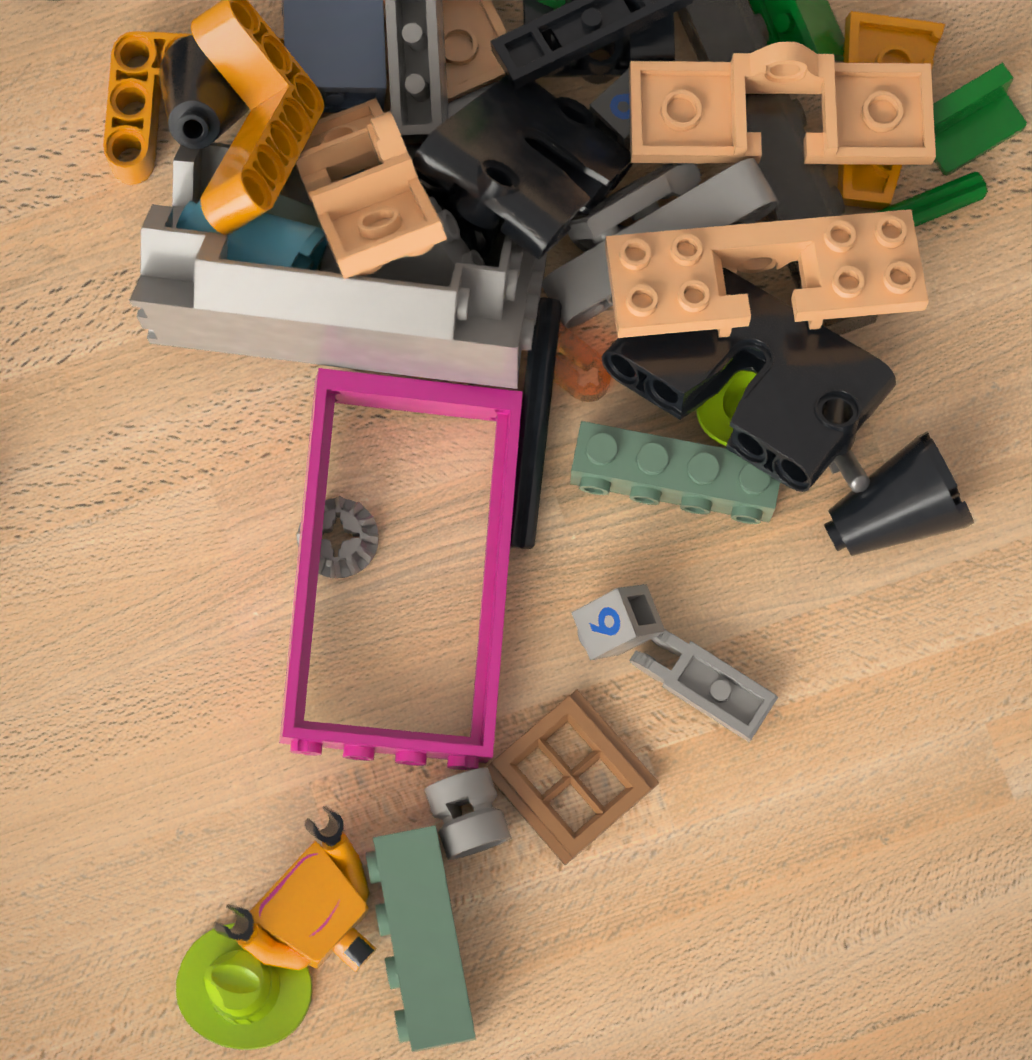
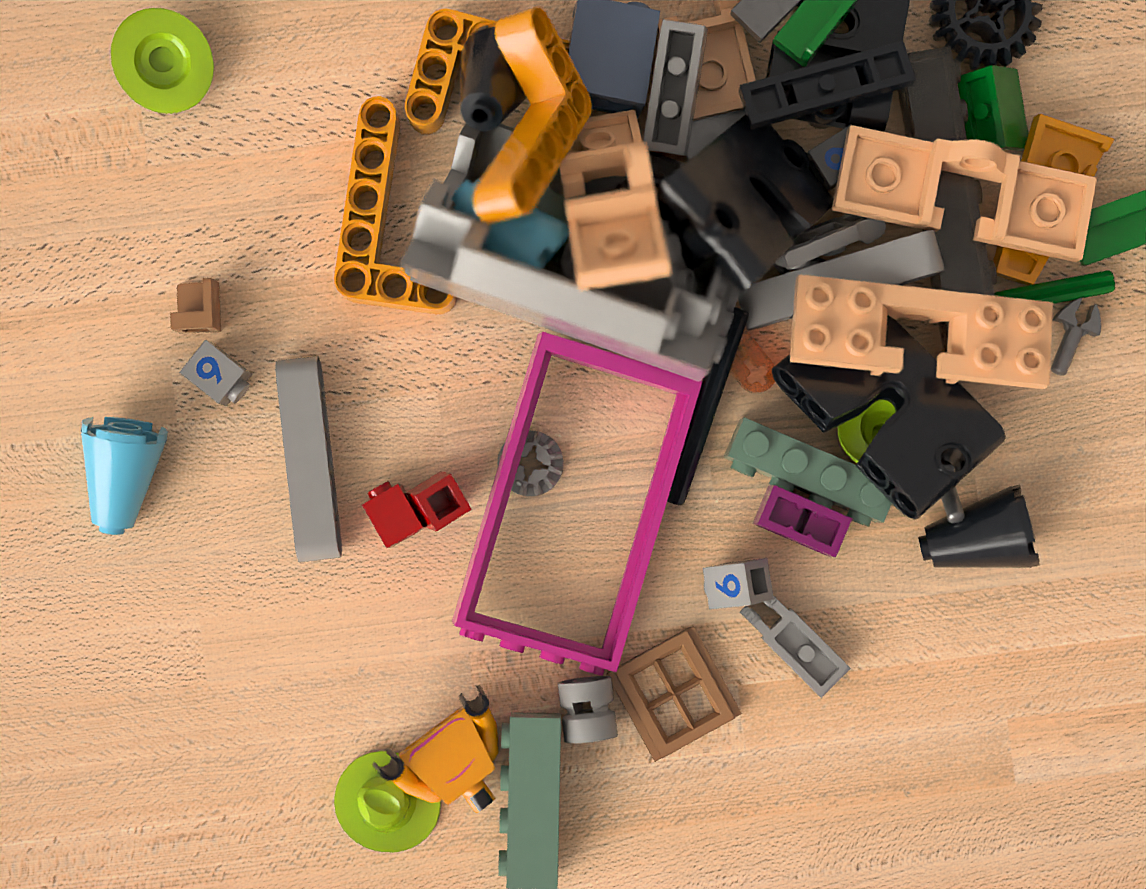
camera: 10 degrees right, 10 degrees up
none -> light grey beam [275,356,342,563]
none -> light orange beam [334,96,457,315]
none -> red brick [362,481,426,549]
none -> red brick [406,471,472,532]
none -> magenta brick [752,485,852,558]
none -> flat silver bar [1050,298,1101,376]

